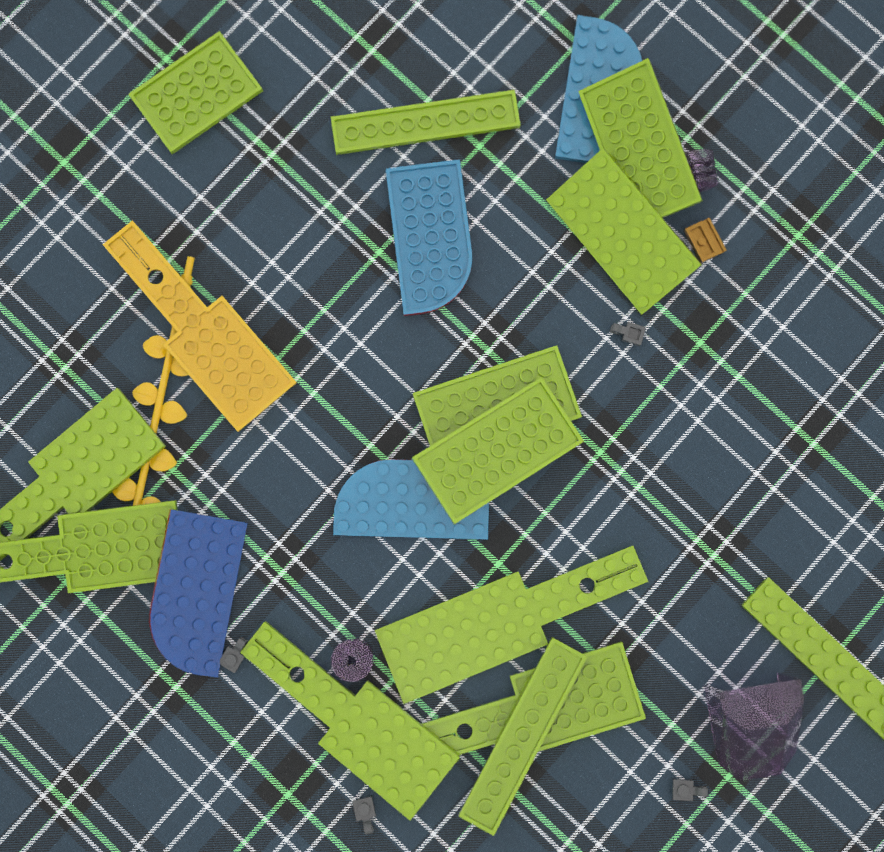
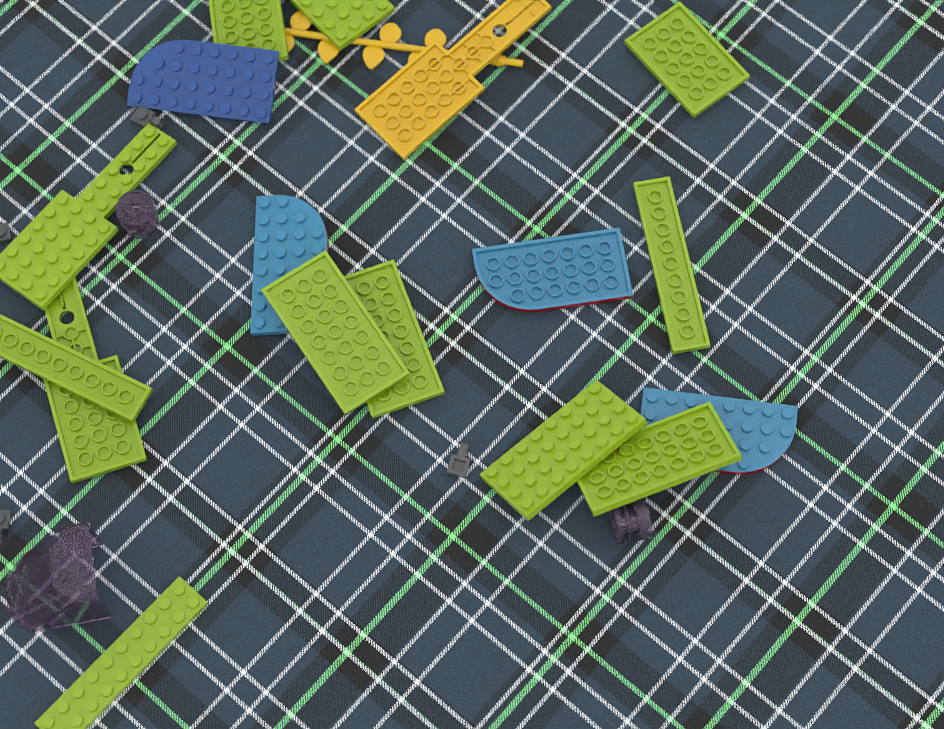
camera: 90 degrees right, 15 degrees down
lime piece [375,545,648,704] -> none
pearl gold plate [684,217,727,263] -> none

